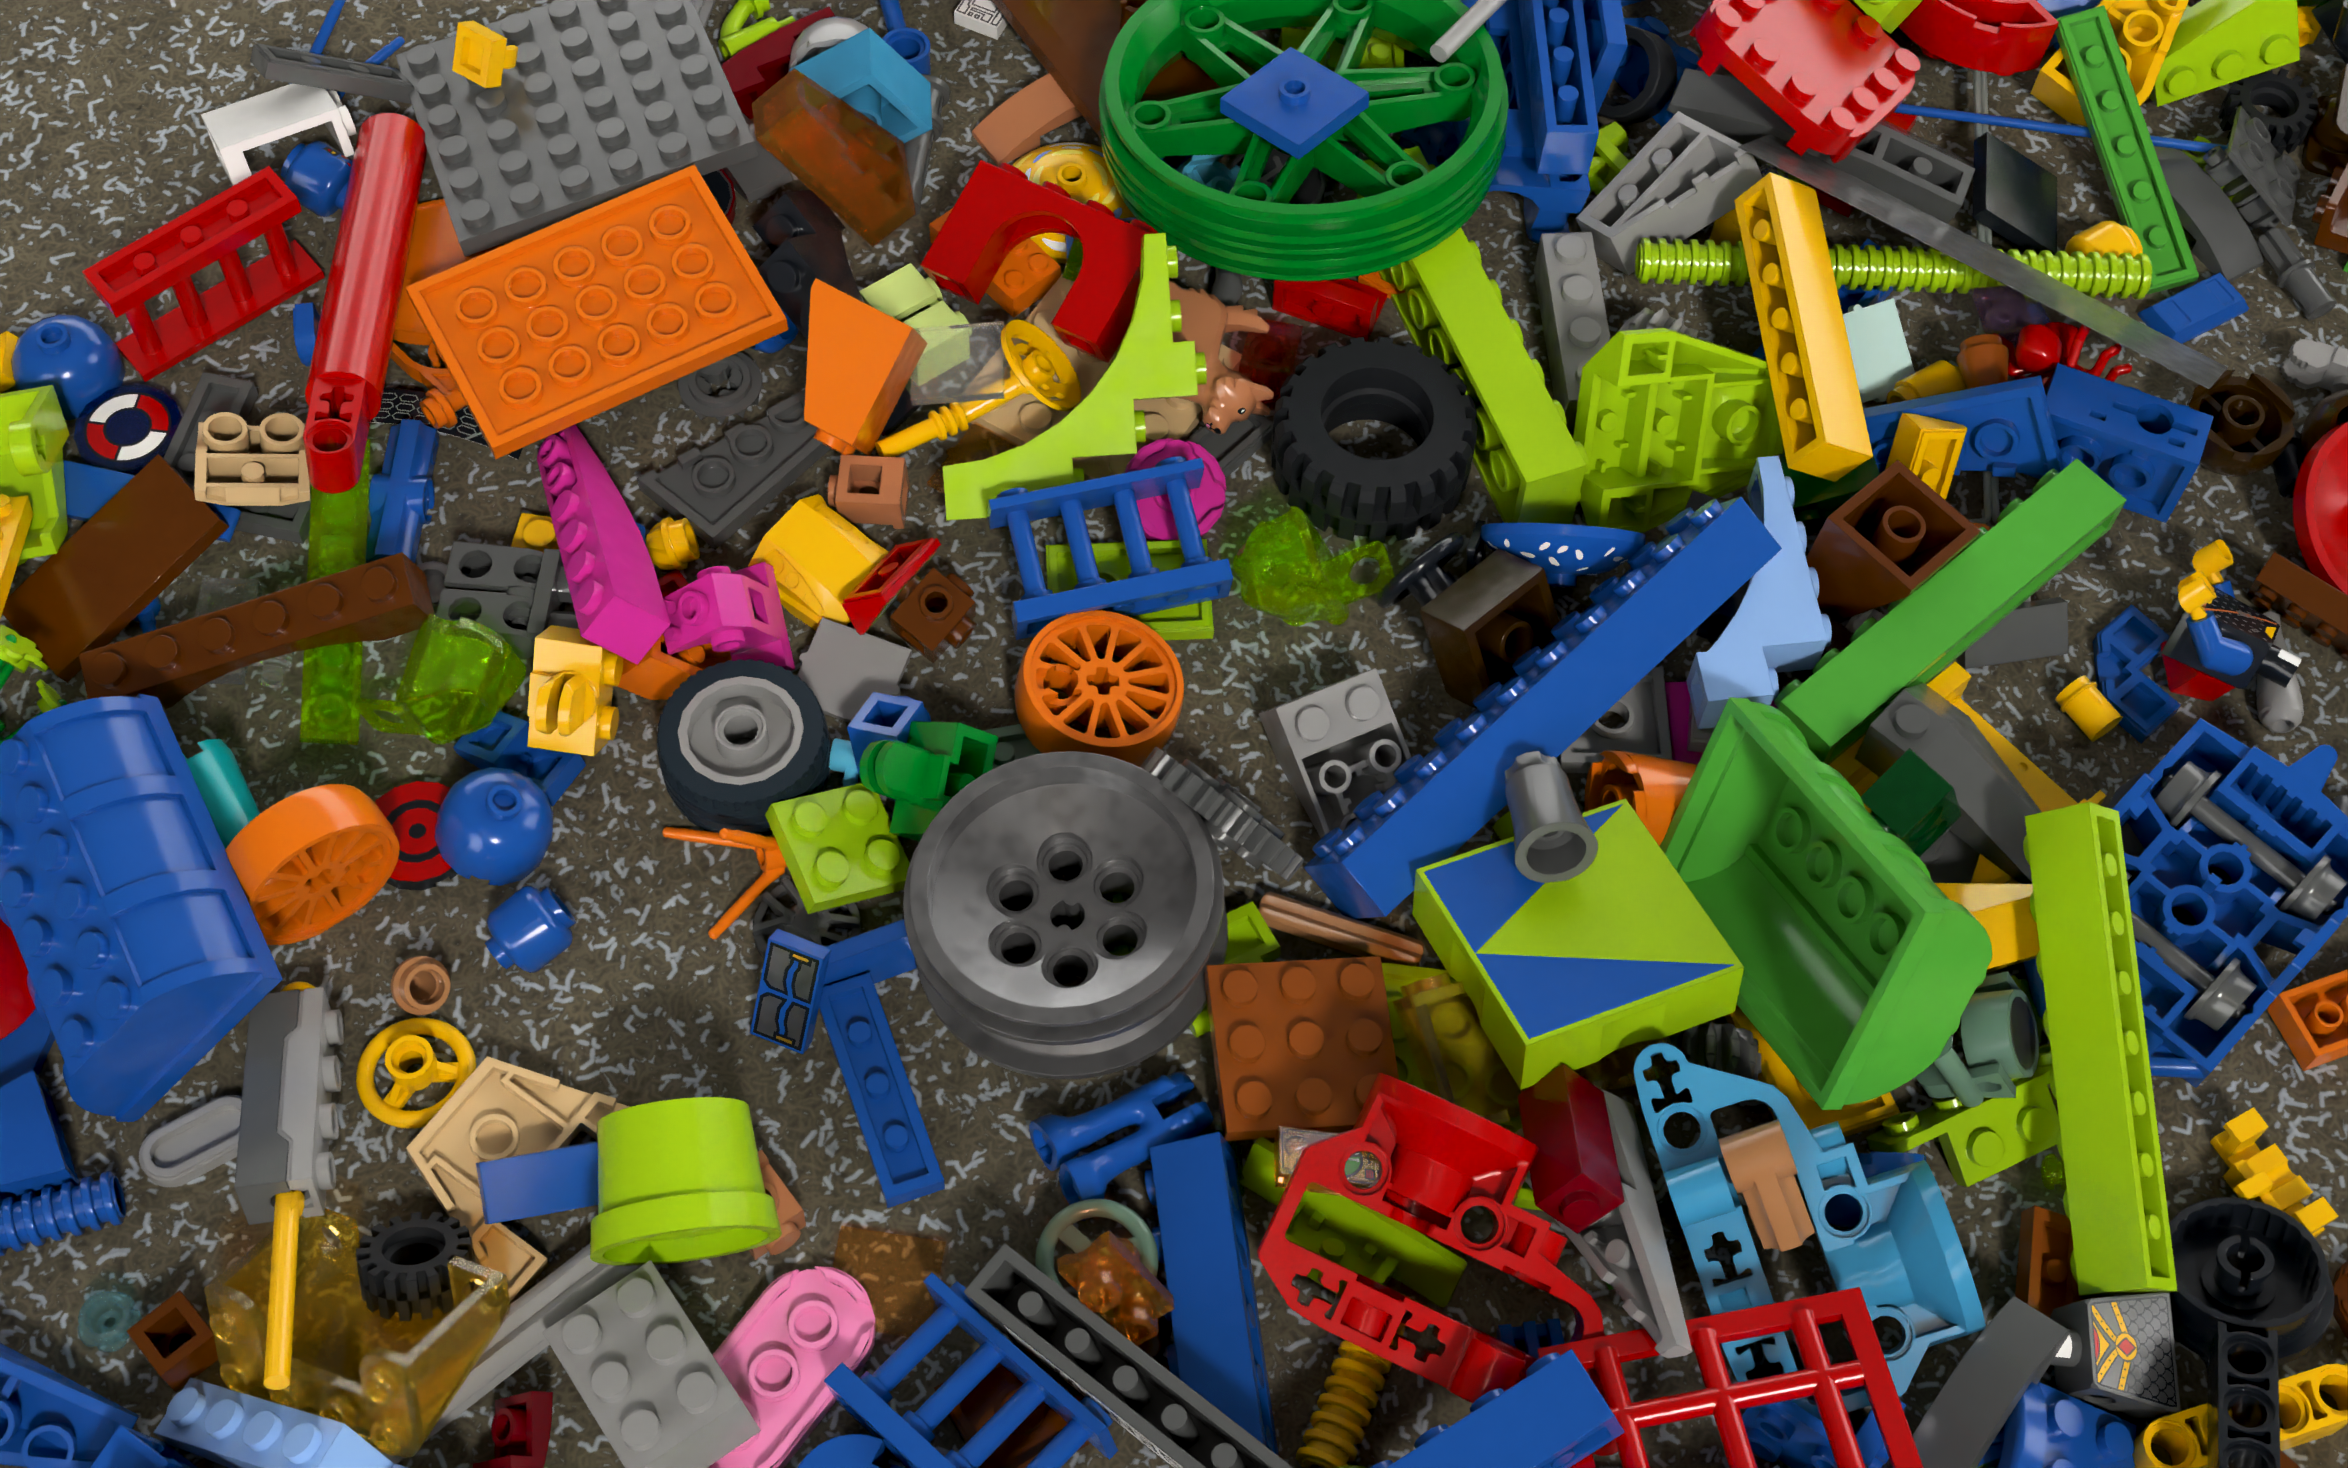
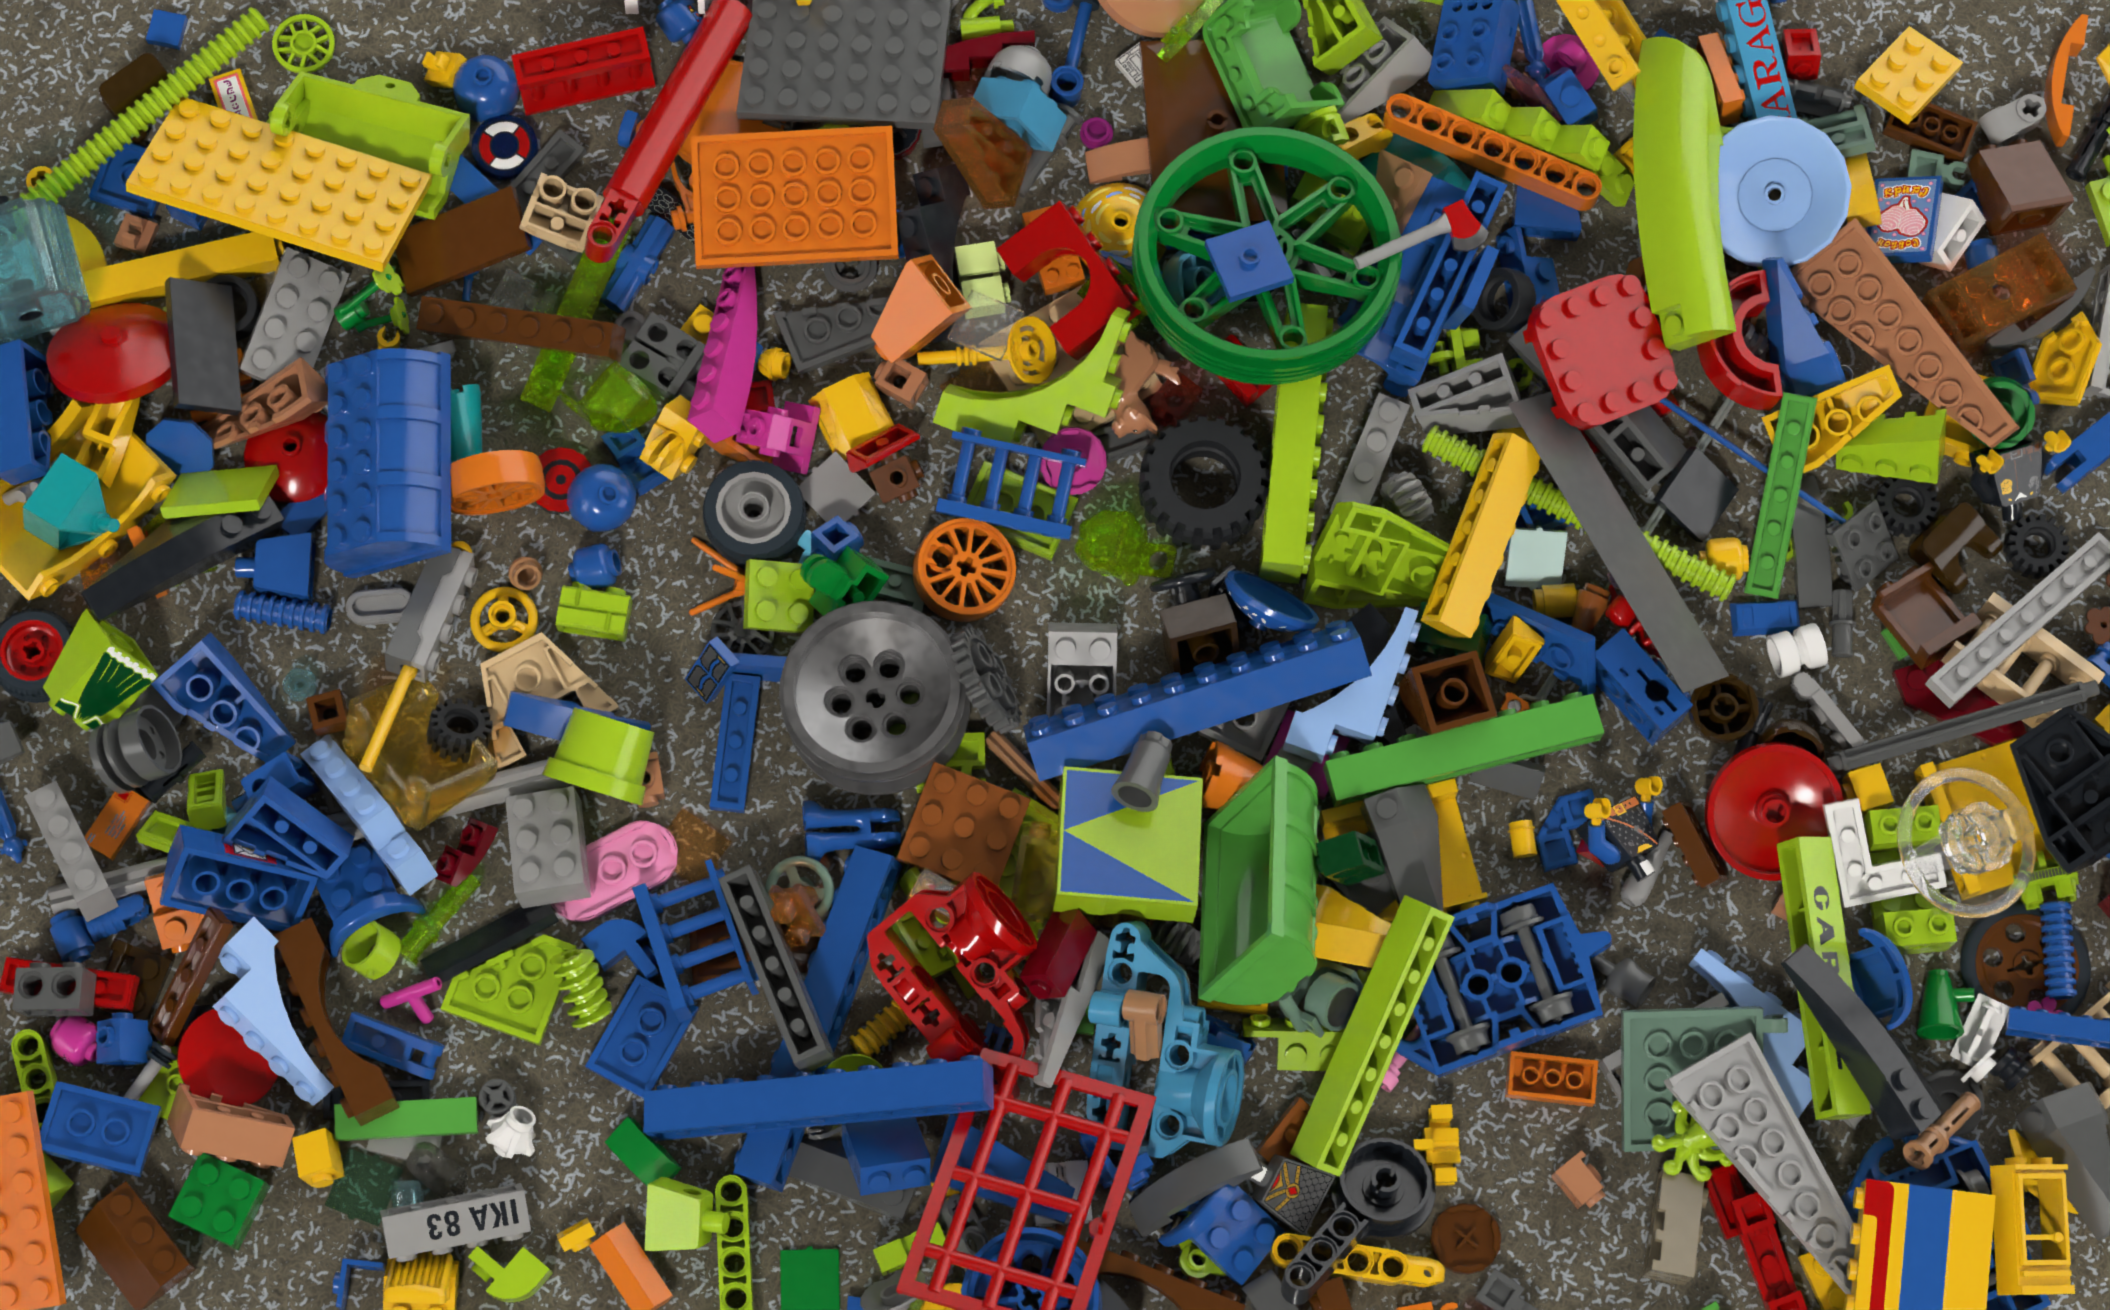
camera: 25 degrees right, 15 degrees up
none -> lime brick [555,582,633,642]
none -> magenta plate [1080,117,1113,149]
none -> white wheel [1766,623,1828,678]

